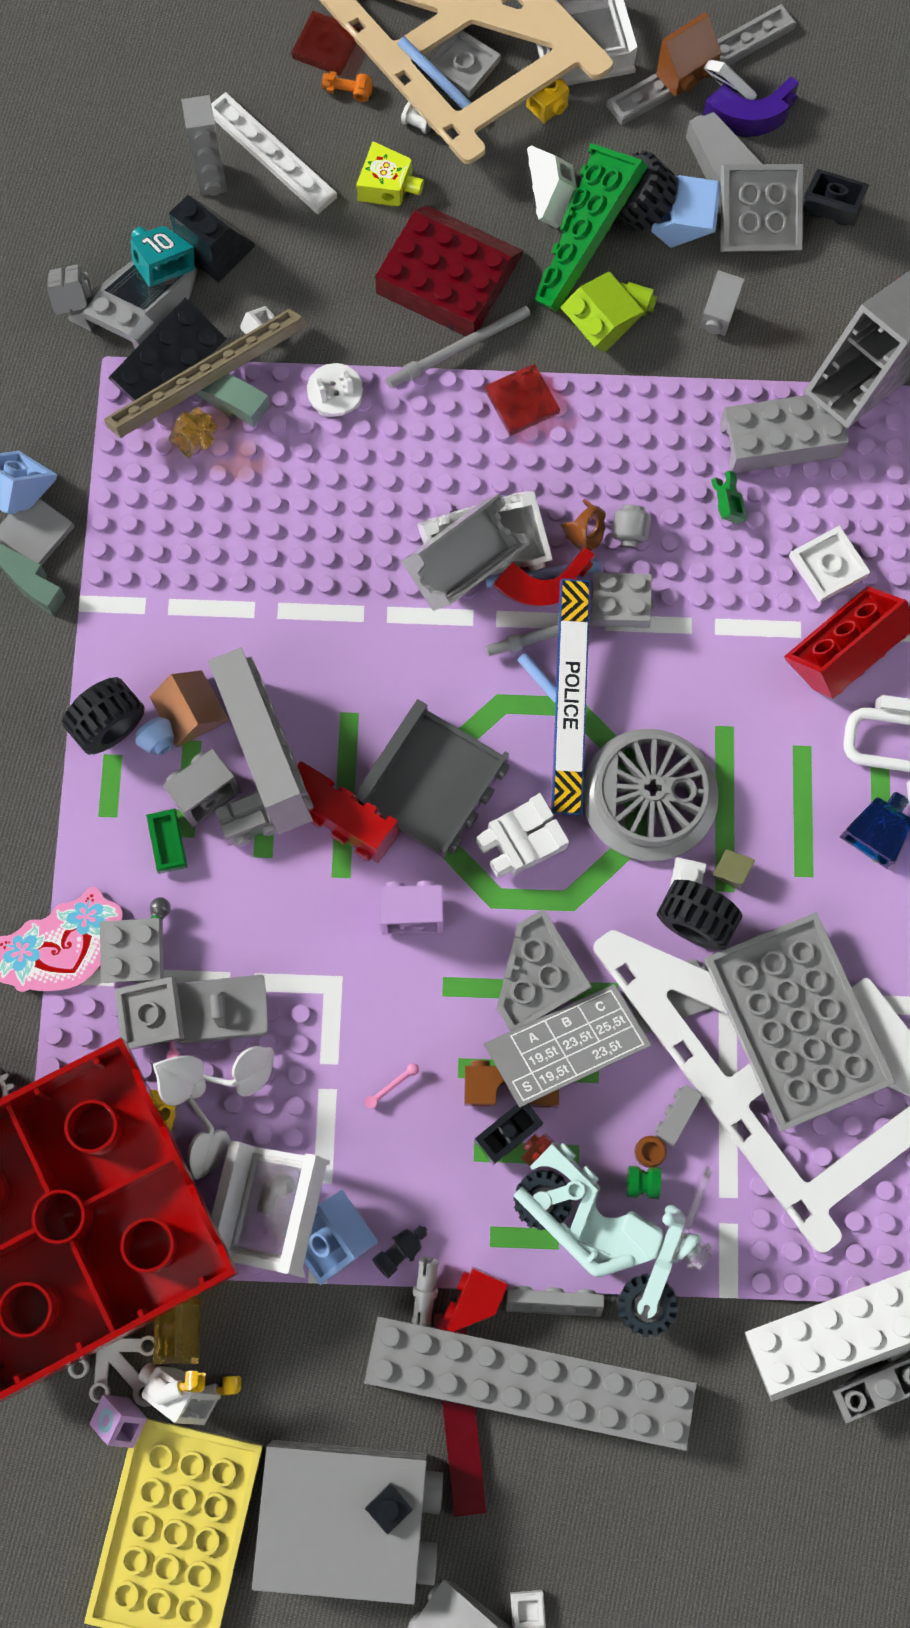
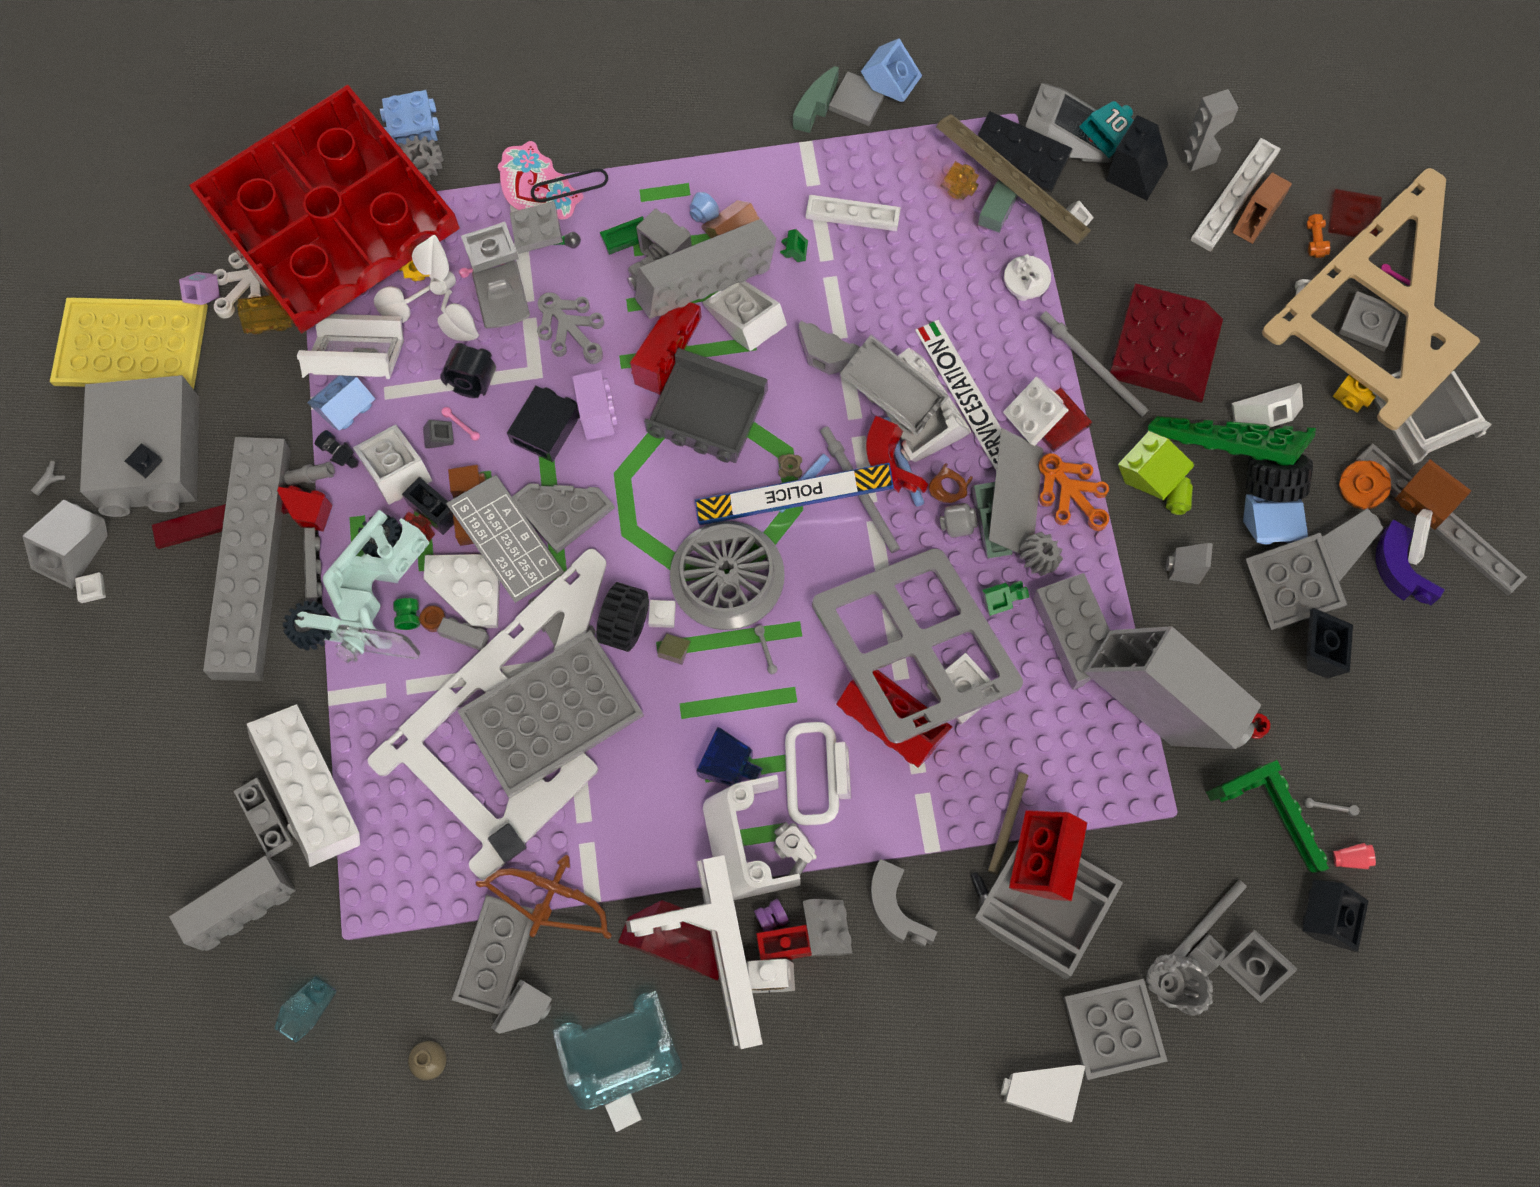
camera: 85 degrees right, 5 degrees down
light grey brick [47,264,92,314] -> none
black tyre [62,677,145,755] -> none
white torso [138,1363,241,1425] -> none
neon yellow torso [356,142,424,206] -> none
light blue bar [397,36,472,109] -> none
white hips [476,793,569,878] -> none
light grey plate [591,573,652,628] -> none
none -> white slope [353,424,432,505]
none -> dark grey slope [423,420,454,448]
none -> white plate [424,554,500,628]
none -> black brick [440,343,496,398]
none -> black brick [507,385,580,463]
none -> black piece [531,168,608,202]
none -> light grey plant [537,292,604,364]
none -> white slope [703,281,787,351]
none -> light grey hinge [755,625,777,674]
none -> dark tan plate [778,454,802,478]
none -> green tile [780,229,808,262]
none -> light grey slope [799,321,860,375]
none -> white tile [806,195,901,231]
none -> light grey window [812,549,1023,743]
none -> white sticker [916,320,1001,470]
none -> sand green slope [971,482,1013,559]
none -> light grey sticker [989,428,1043,554]
none -> white plate [1003,377,1068,446]
none -> light grey gear [1019,531,1063,576]
none -> orange plant [1039,453,1109,531]
none -> nougat slope [1232,173,1292,244]
none -> orange tile [1339,460,1391,510]
none -> dark pink hinge [1381,264,1410,286]

